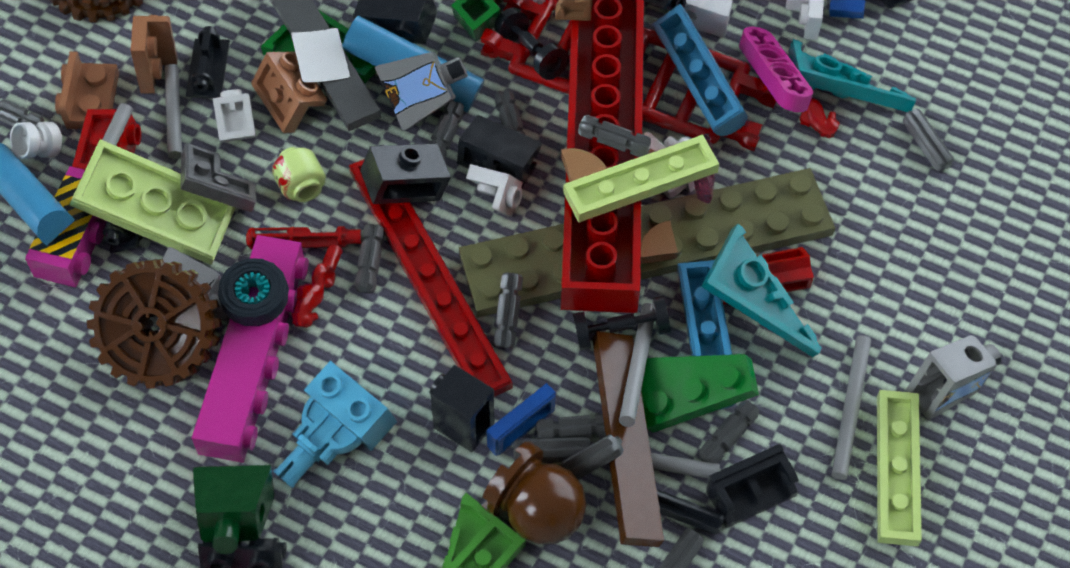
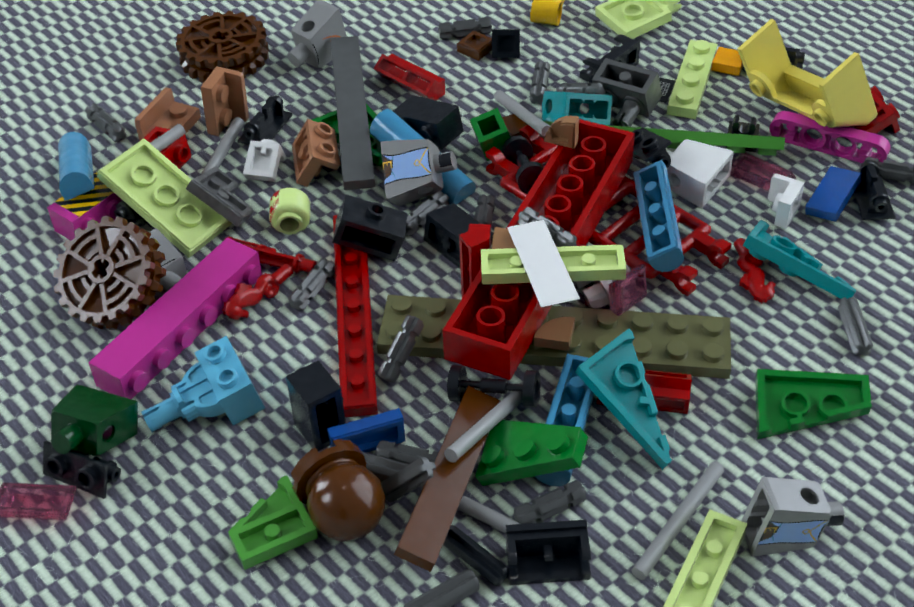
camera: 25 degrees right, 15 degrees down
white wheel [10,122,62,159] -> none
black bush [218,258,289,326] -> none
white sticker [291,28,350,83] -> none
white bracket [466,164,523,217] -> none
dark pink beam [739,26,813,112] -> none
none -> red piece [459,224,491,298]
none -> white sticker [507,220,580,307]
none -> green wing [755,369,872,440]

